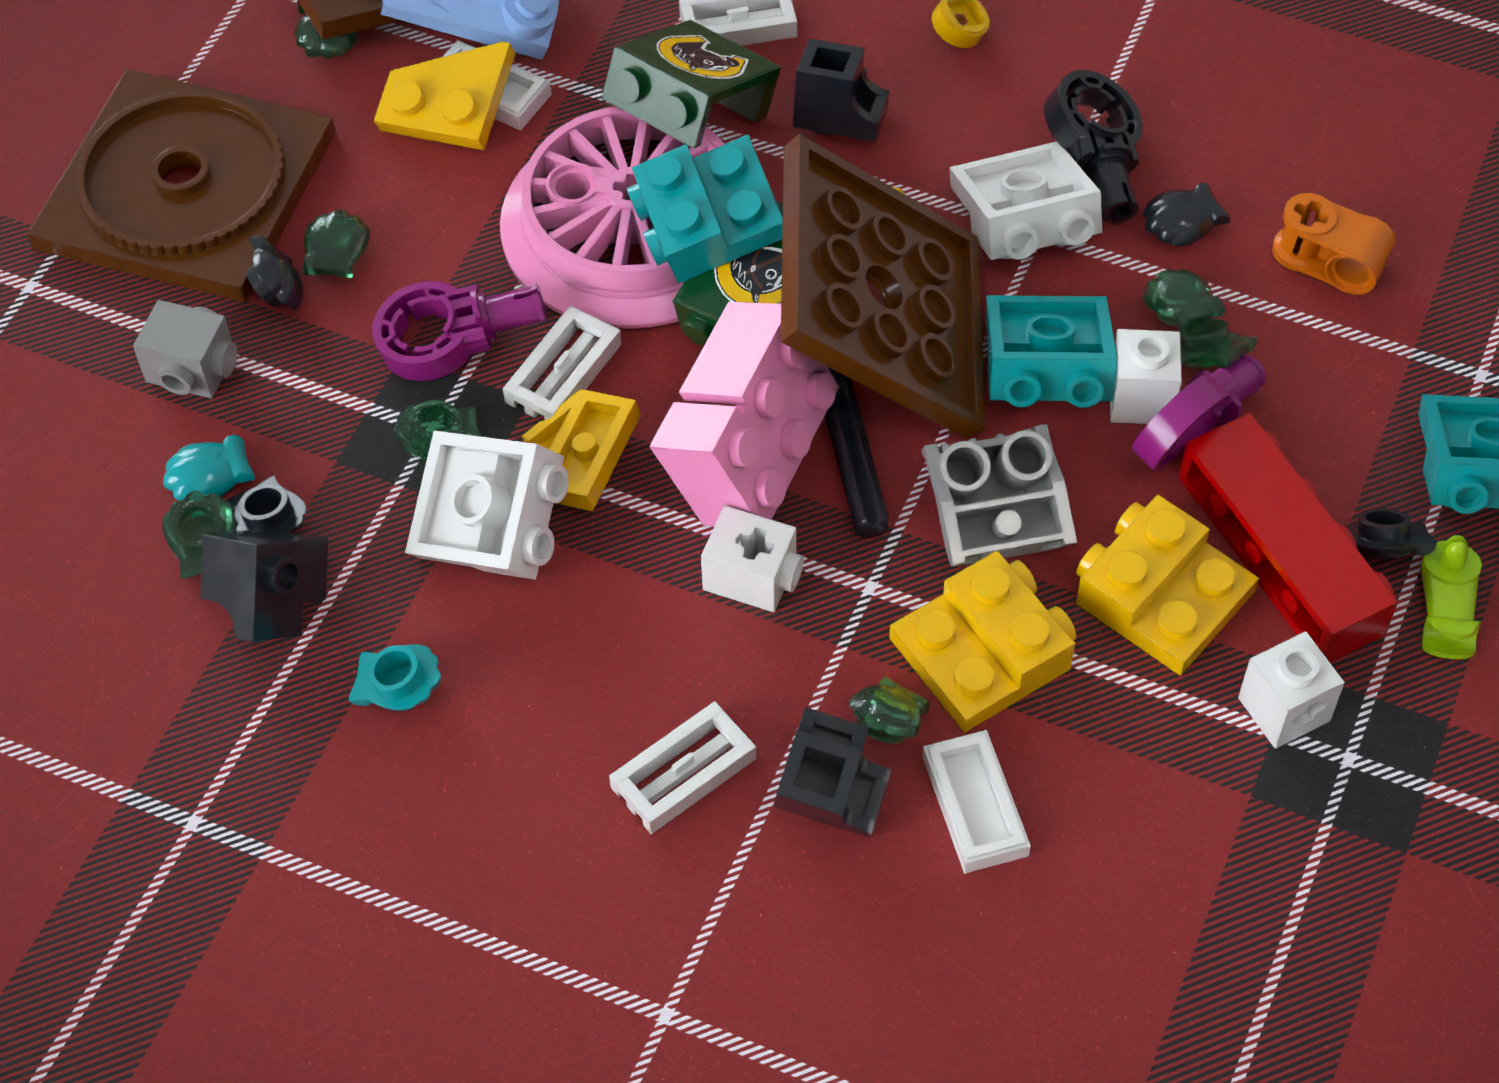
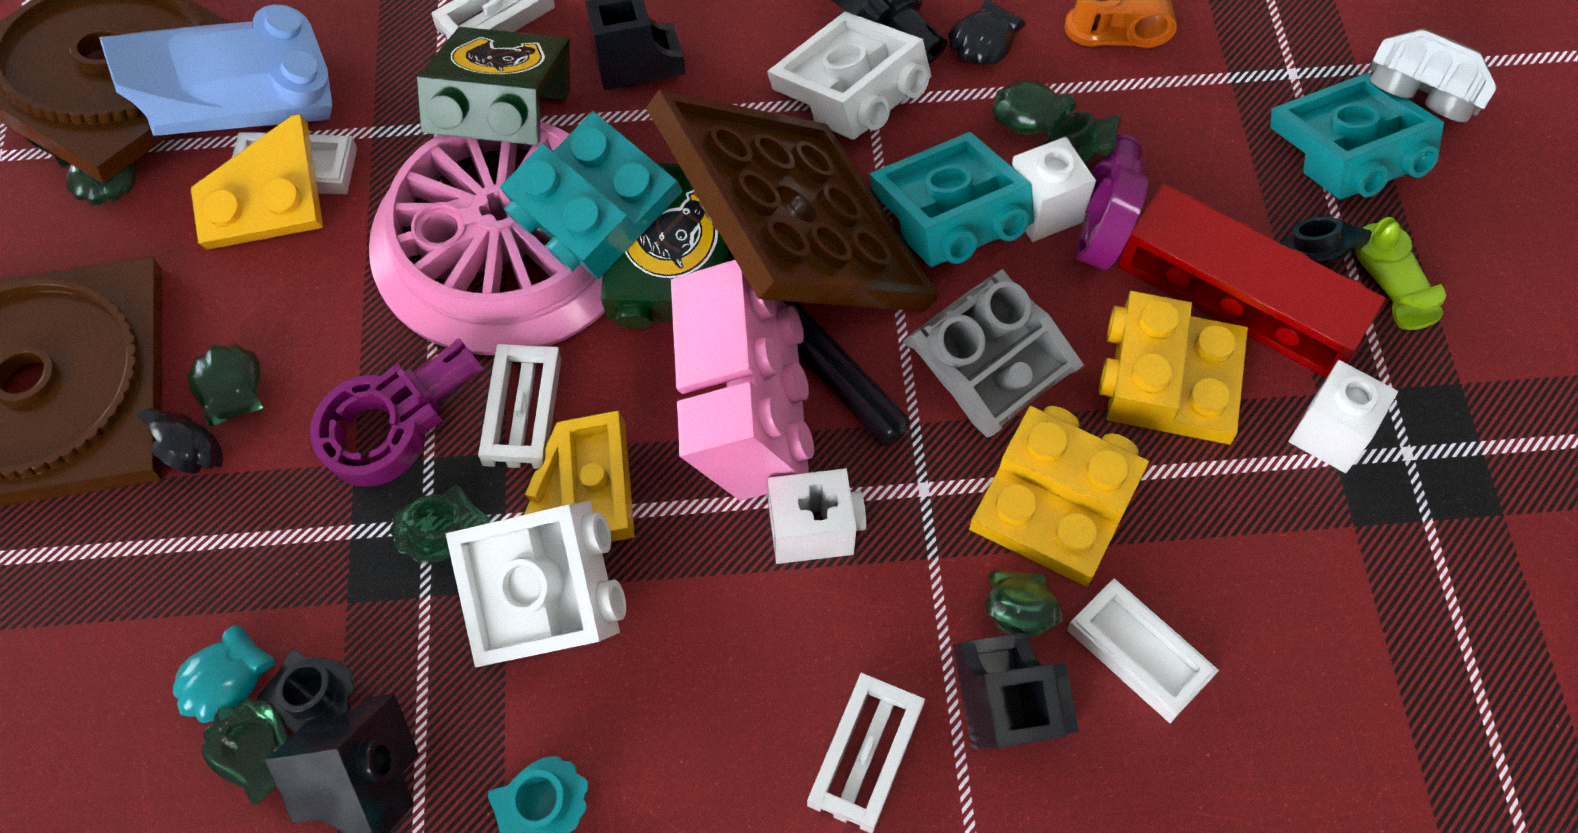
camera: 30 degrees left, 5 degrees up
light grey brick [133,300,238,399] -> none

